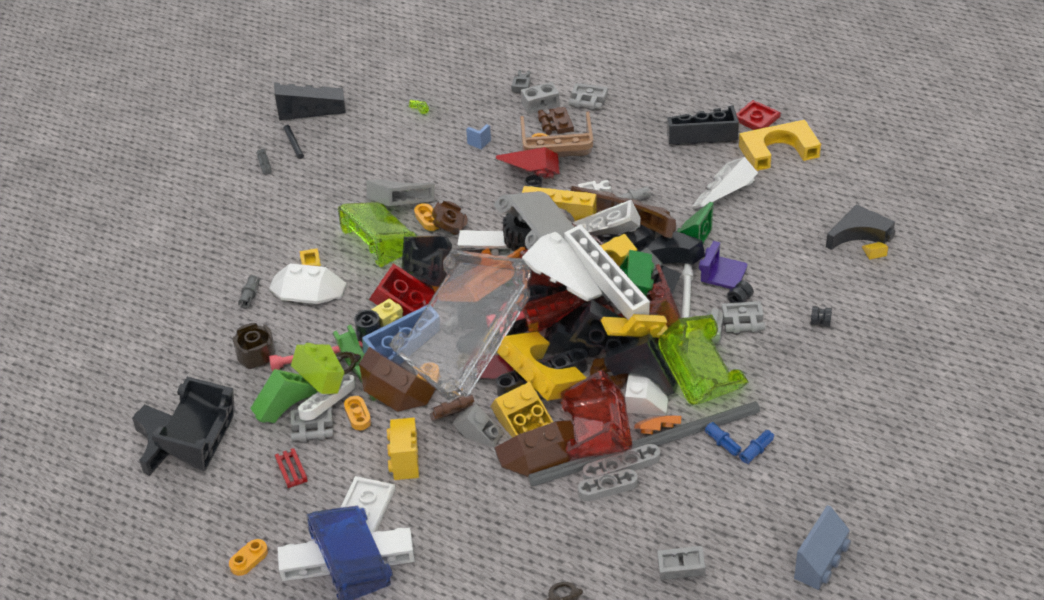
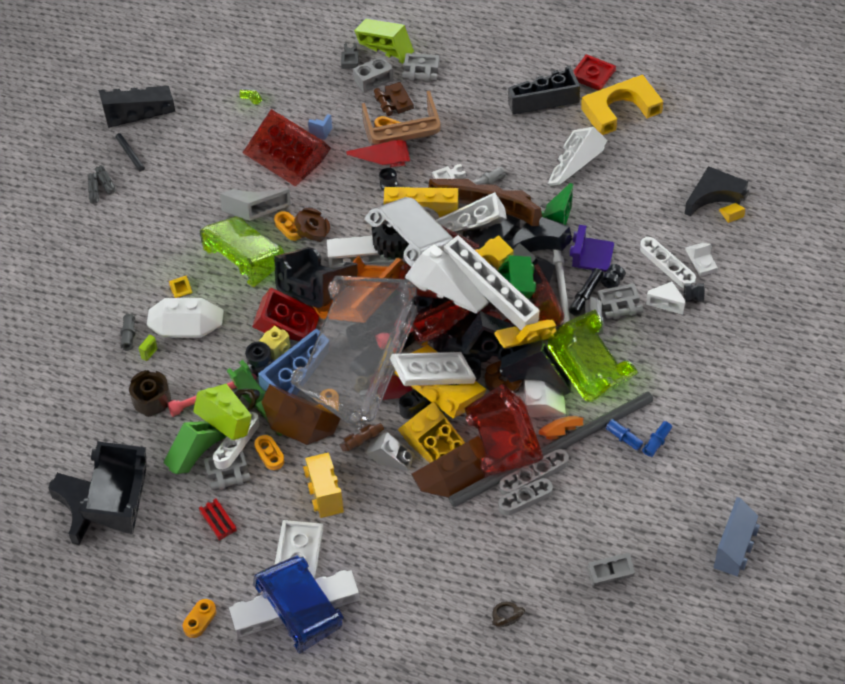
camera: 10 degrees left, 10 degrees up
none -> dark grey axle [88,173,99,204]
none -> lime tile [138,334,158,361]
none -> clear red slope [242,109,331,186]
none -> lime wedge [354,19,414,64]
none -> white tile [390,352,476,386]
none -> black pin [568,268,604,316]
none -> white beam [640,237,696,288]
none -> white slope [646,282,685,315]
none -> white slope [685,243,718,277]

